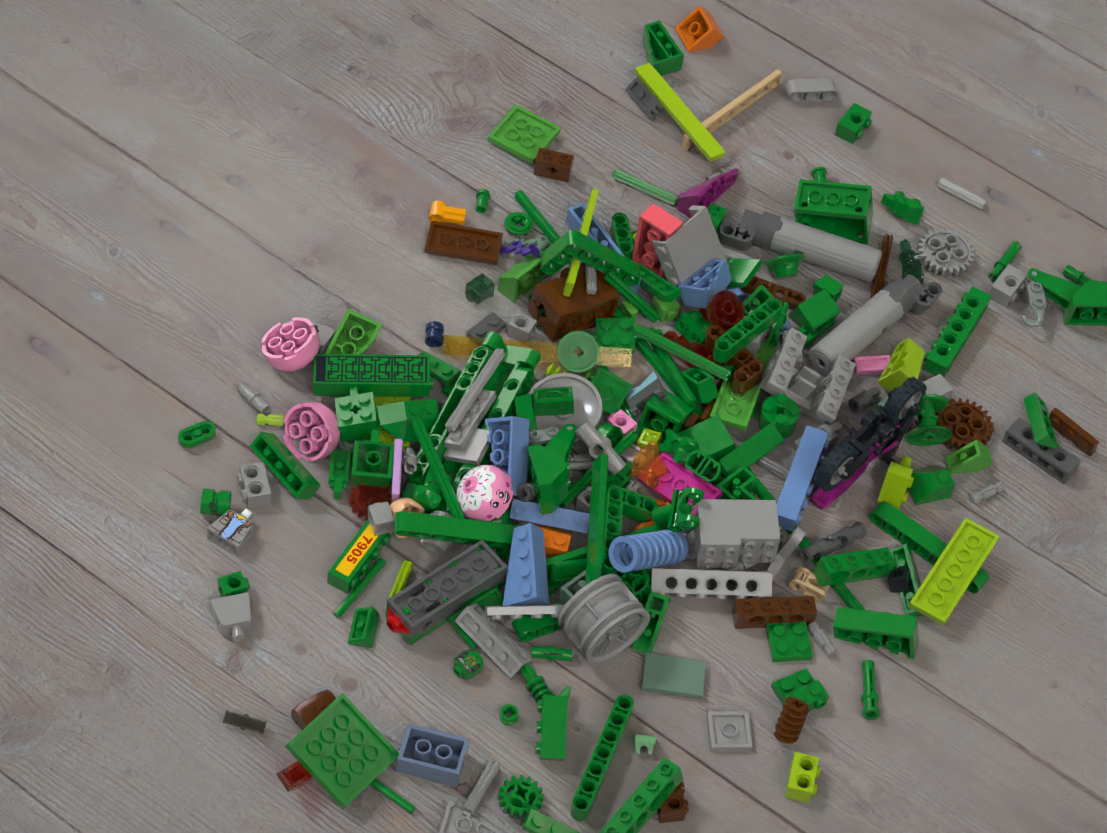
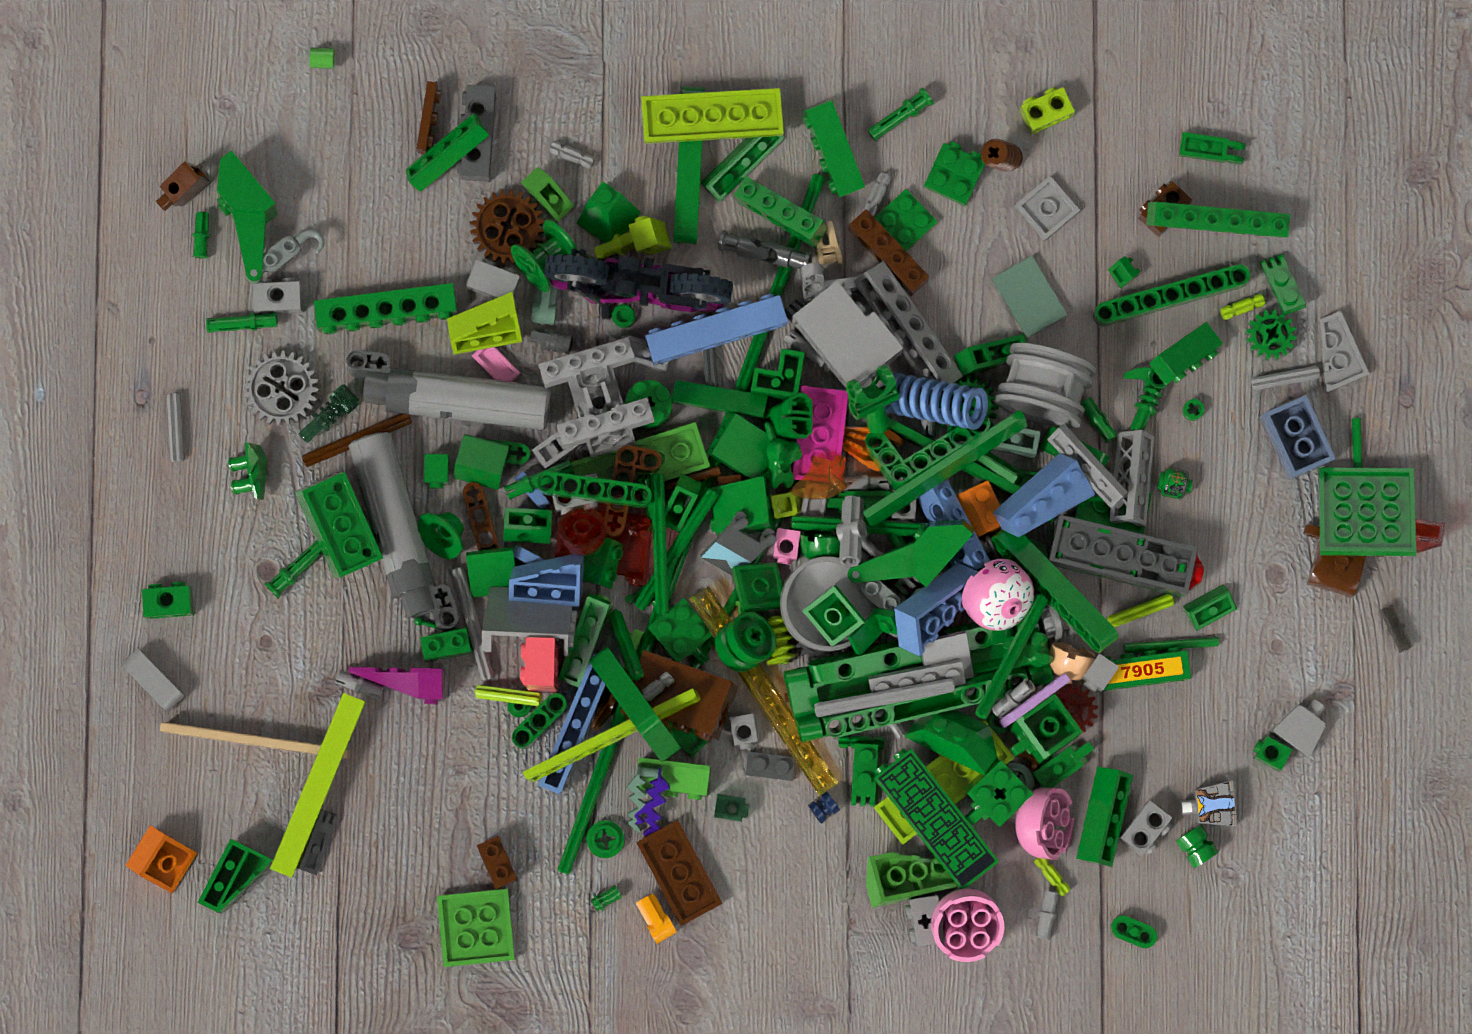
camera: 120 degrees left, 30 degrees up
dark grey bush [517,483,536,502] -> none
green axle [613,169,678,206] -> none
black slope [887,568,910,593] -> none
none -> lime axle [1220,294,1265,320]

